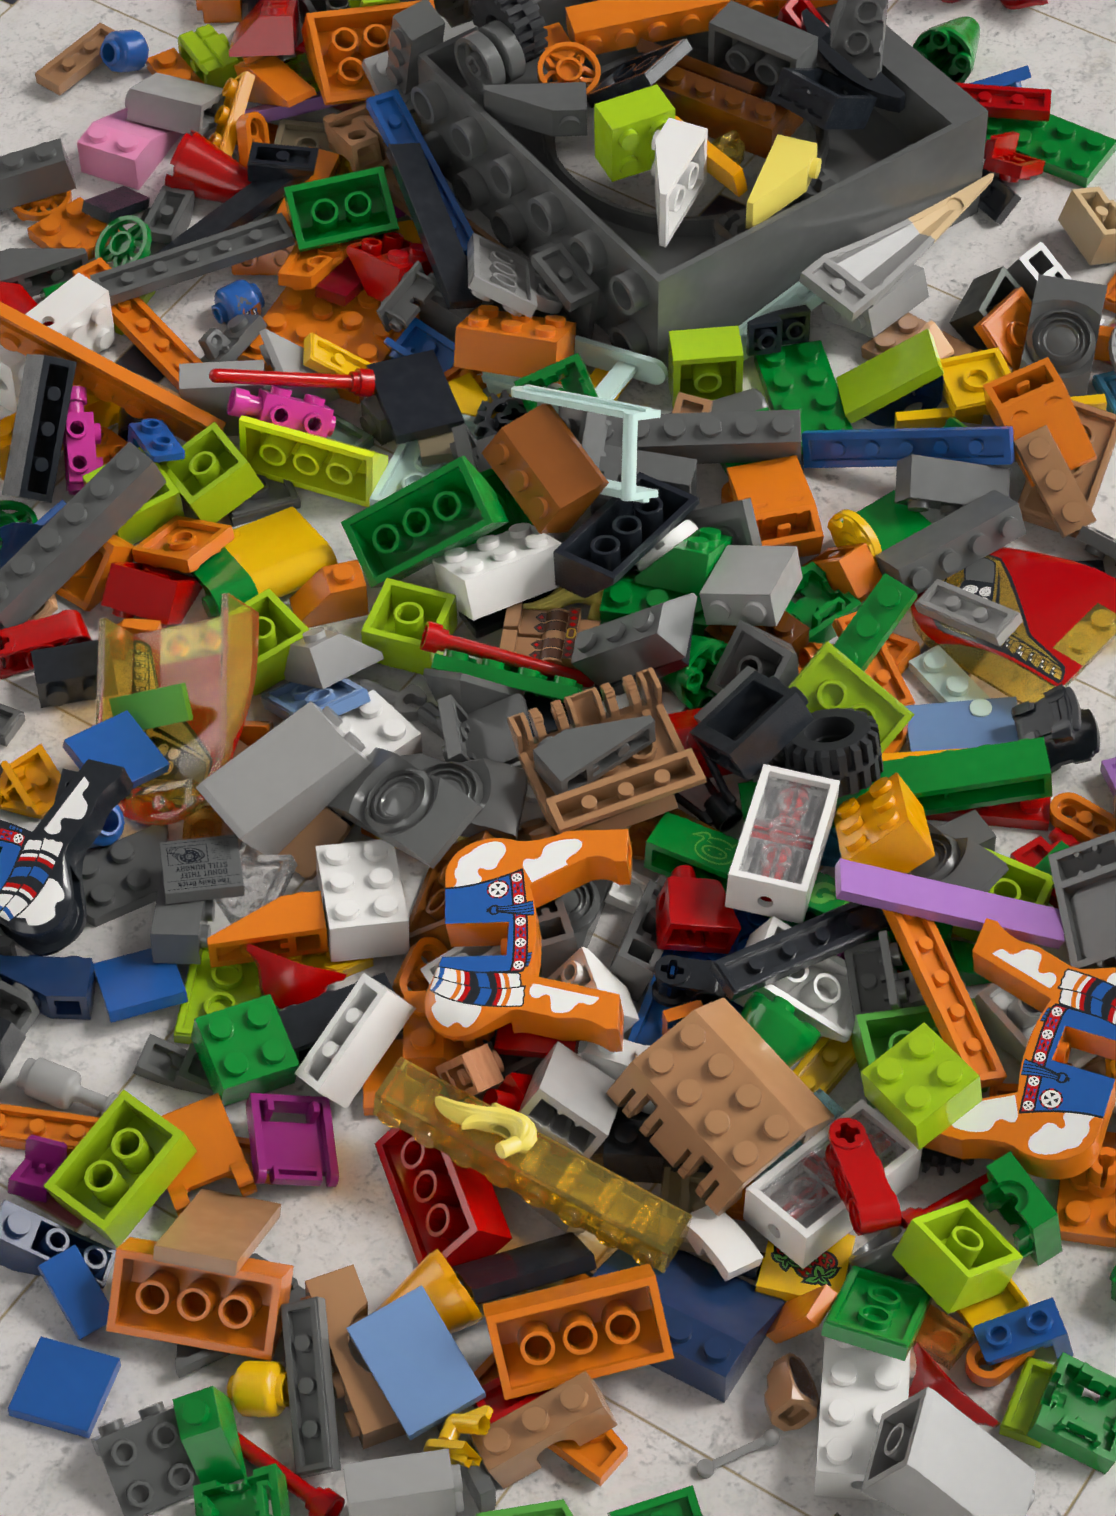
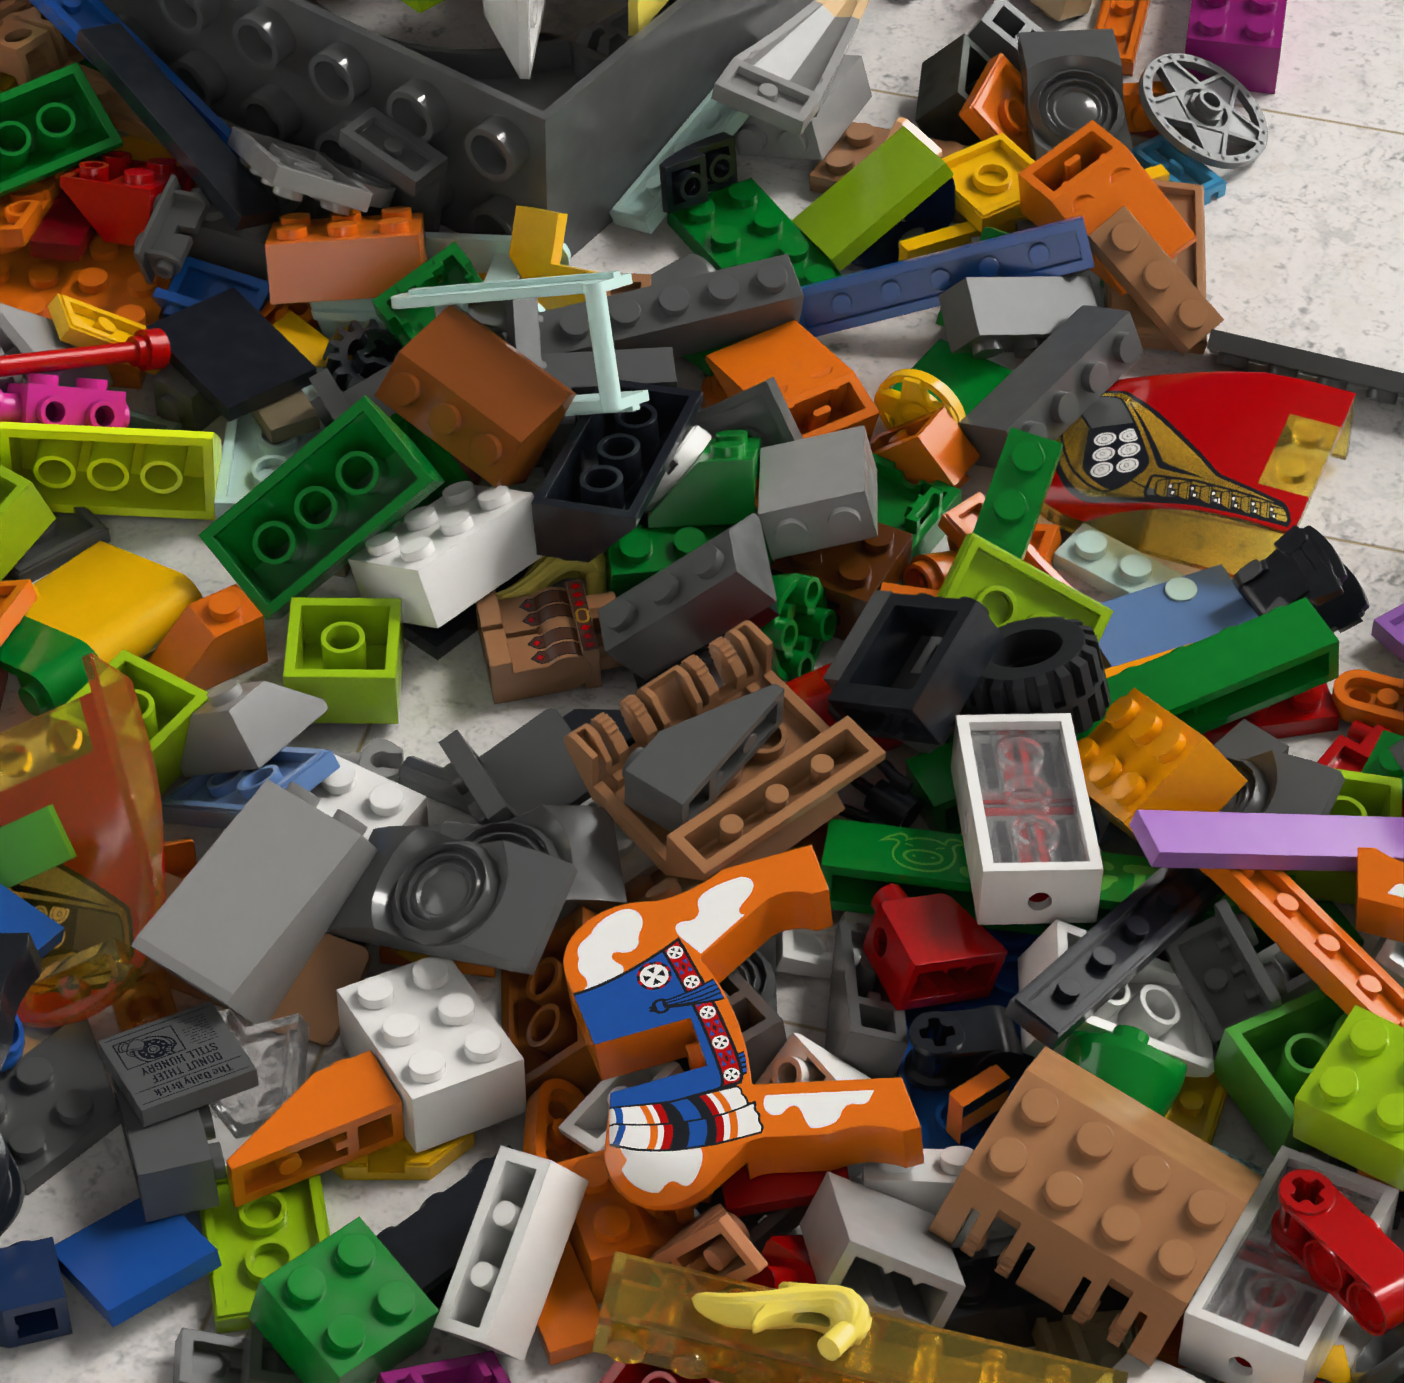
camera: 20 degrees left, 5 degrees down
red hat [245,943,347,1009] -> none
red piece [420,621,594,688] -> none
dark grey slope [423,668,525,714] -> none
green plate [431,650,583,703] -> none
lime brick [668,326,744,408] -> none
dark grey slope [706,620,799,694] -> none
light grey tile [914,579,1023,647] -> none
none -> yellow tile [509,205,597,311]

